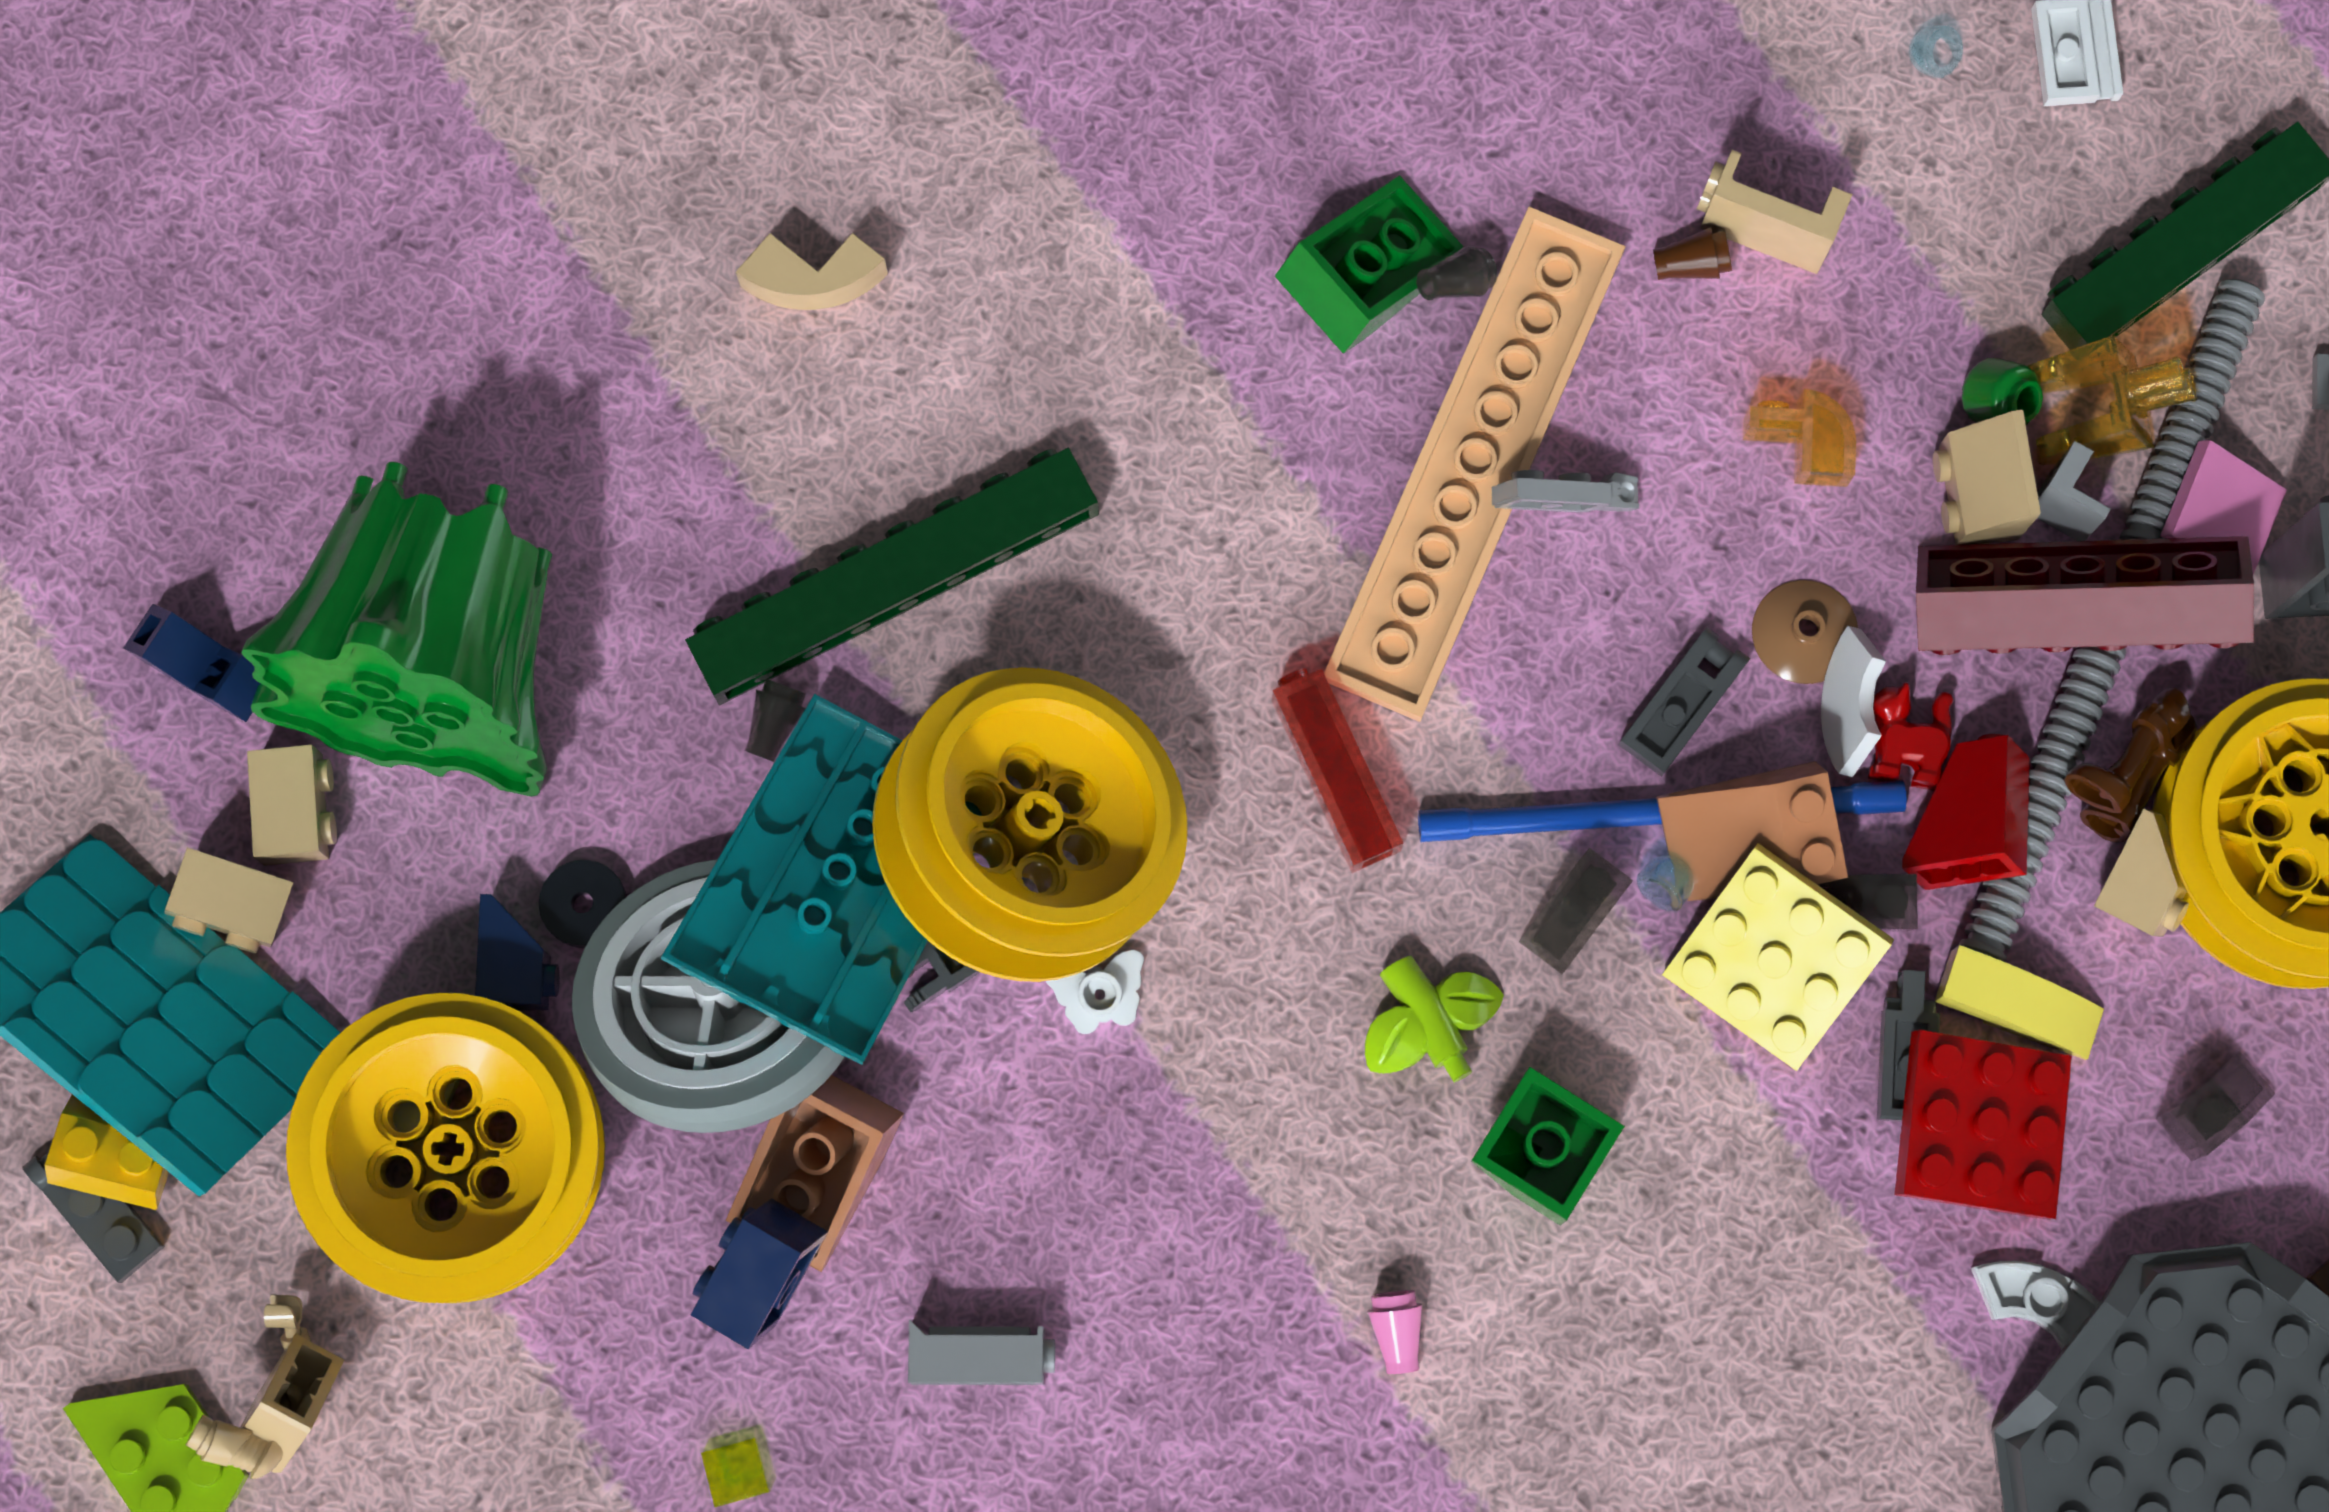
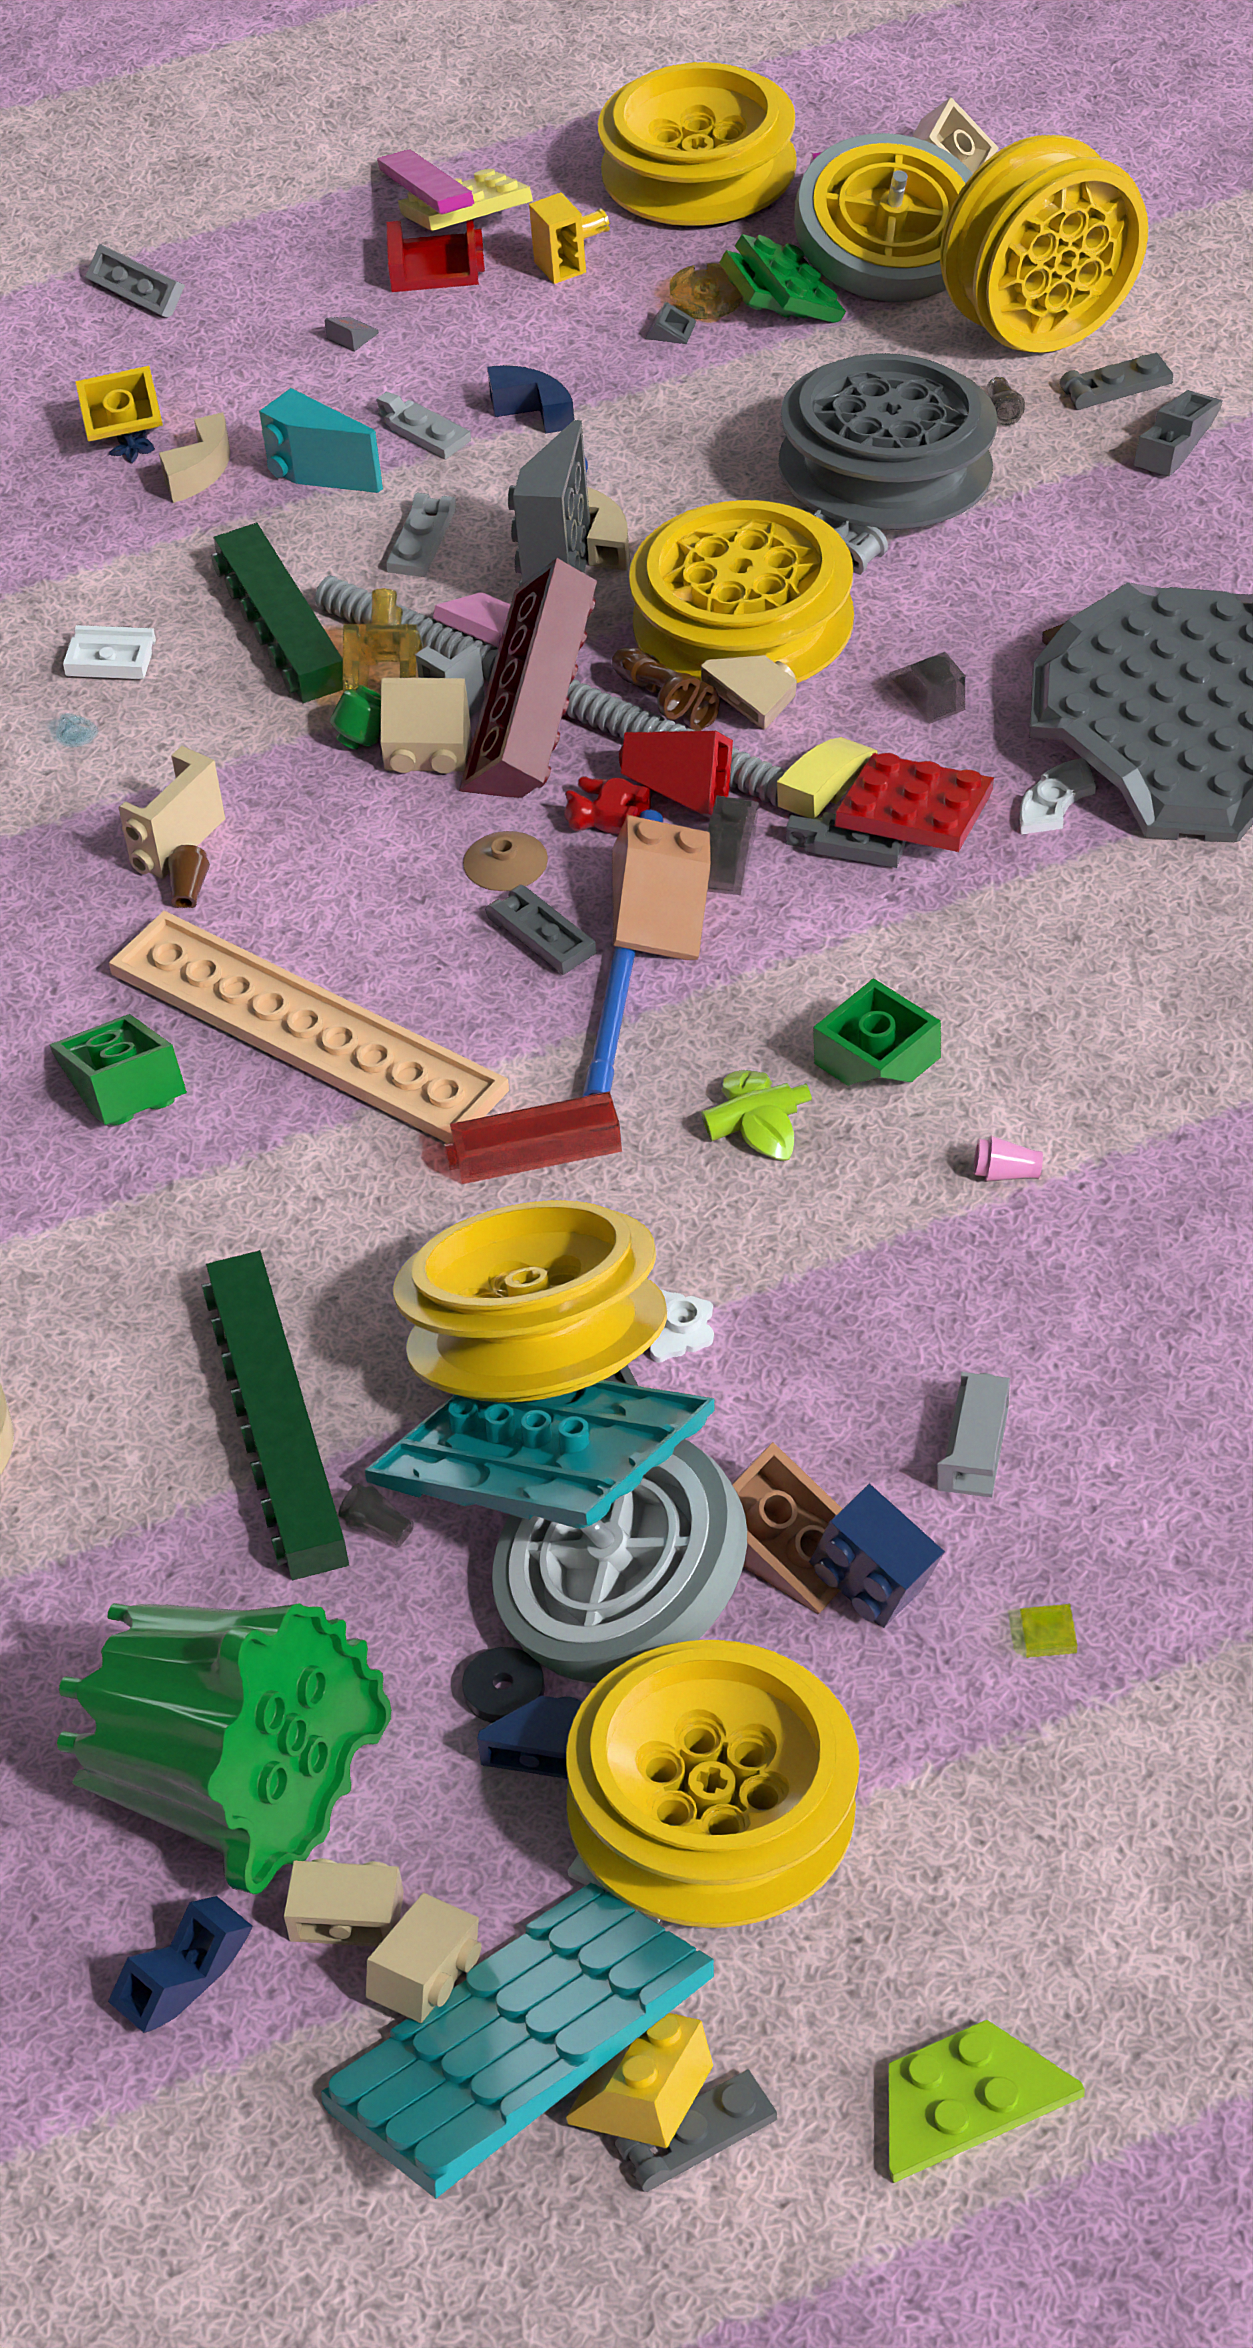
camera: 75 degrees left, 30 degrees down
tan torso [186,1294,344,1479] -> none
clear smoke cone [1417,245,1497,300] -> none
light grey hinge [1491,470,1639,512] -> none
clear smoke slope [1519,848,1633,975] -> none
clear light blue piece [1637,855,1694,911] -> none
light yellow plate [1662,843,1894,1071] -> none
clear yellow brick [1743,389,1856,487] -> none
white tile [1821,626,1886,777] -> none

